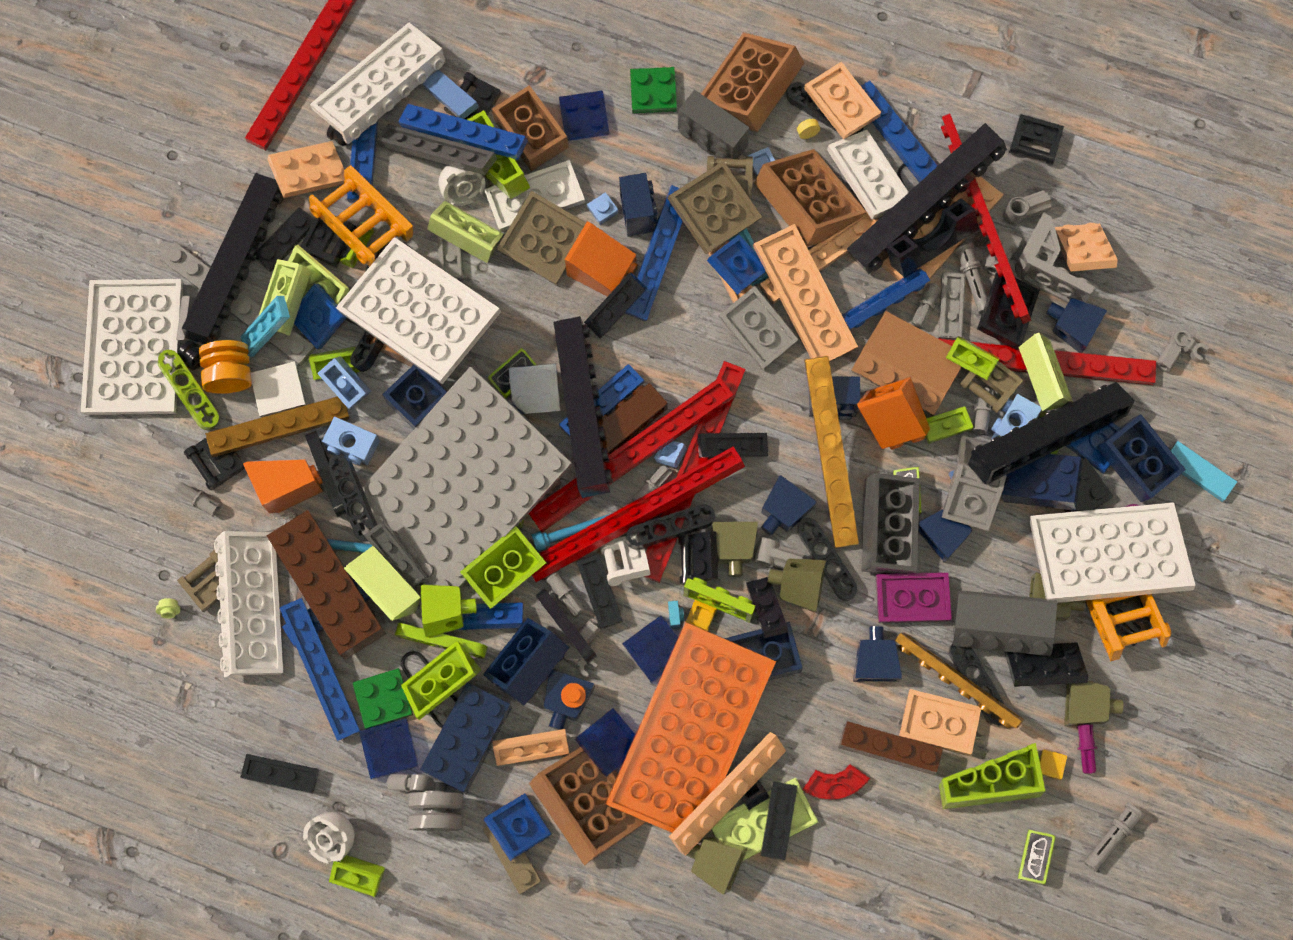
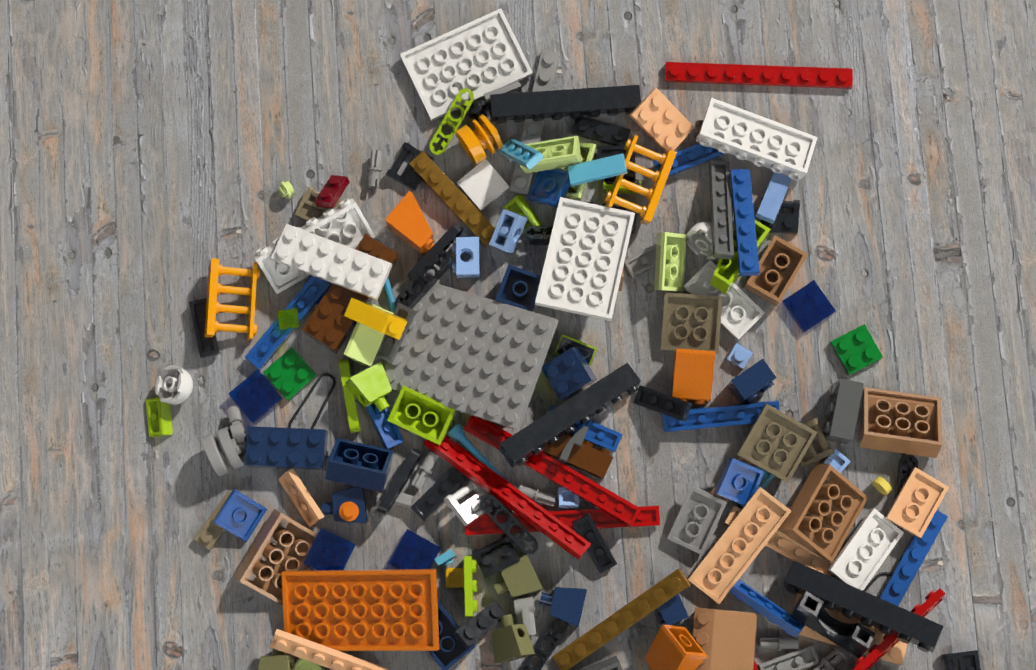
camera: 65 degrees right, 5 degrees up
lime slope [401,641,481,720] -> none
none -> light orange fence [204,258,260,341]
none -> white plate [271,223,392,300]
none -> clear neon green tile [277,308,300,330]
none -> dark red plate [314,175,350,209]
none -> yellow slope [344,297,407,340]
none -> dark grey slope [559,426,588,463]
none -> medium azure tile [567,153,627,186]

